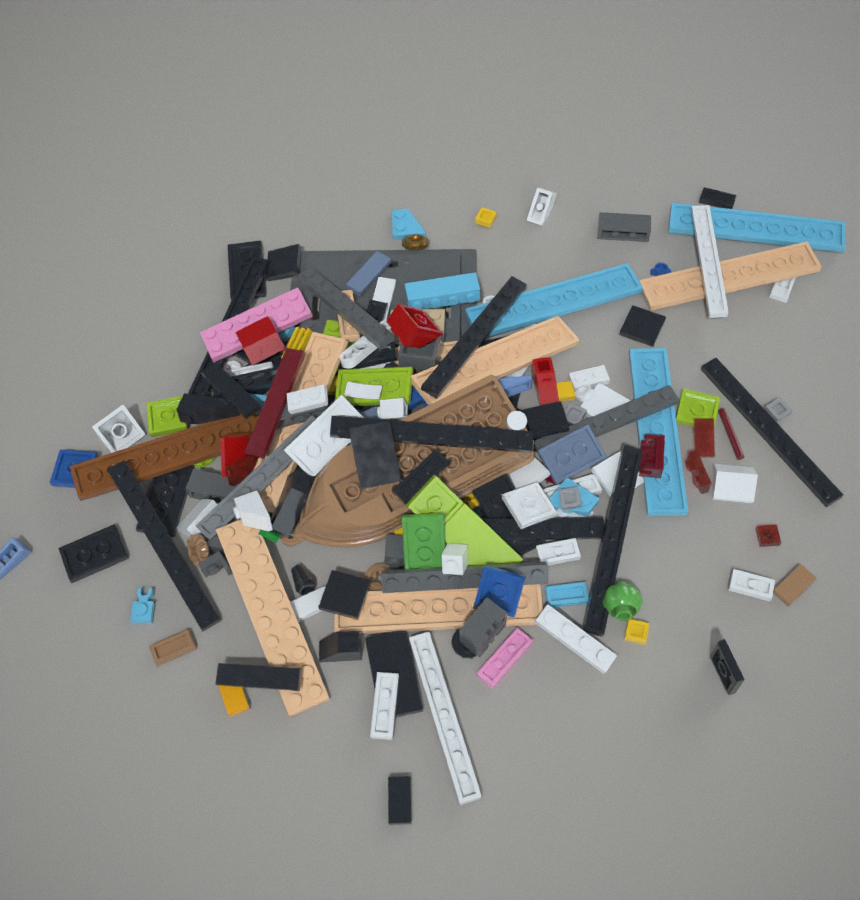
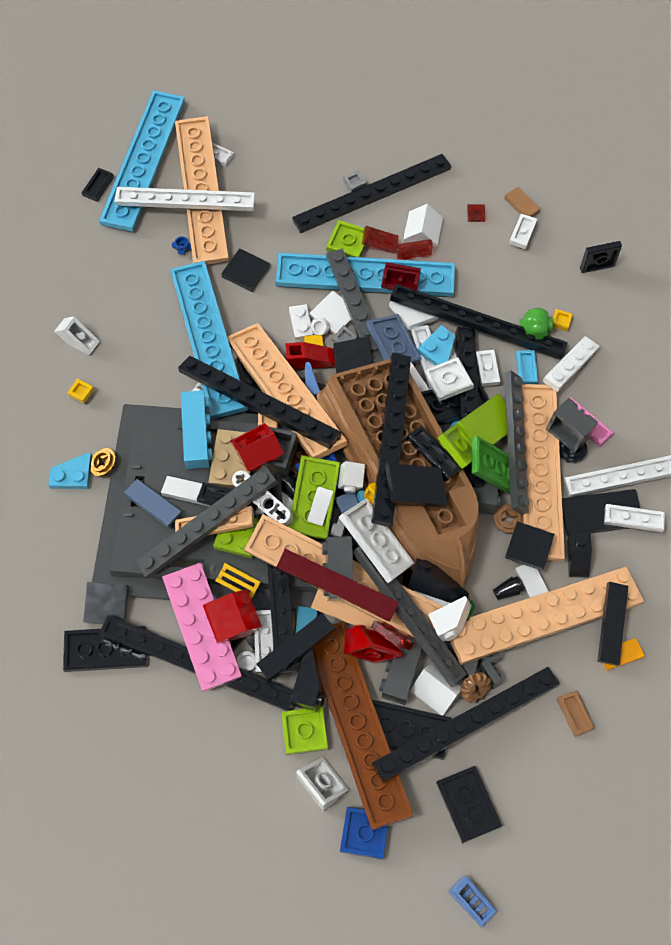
camera: 90 degrees left, 5 degrees up
medium azure plate [130,588,155,624] -> none
white plate [287,384,328,414] -> none
white brick [442,544,468,575] -> none
blue plate [474,564,526,618] -> none
white tile [506,411,527,431] -> none
light grey tile [558,486,582,511] -> none
dark grey brick [597,212,651,242] -> none
dark red bar [718,408,745,460] -> none

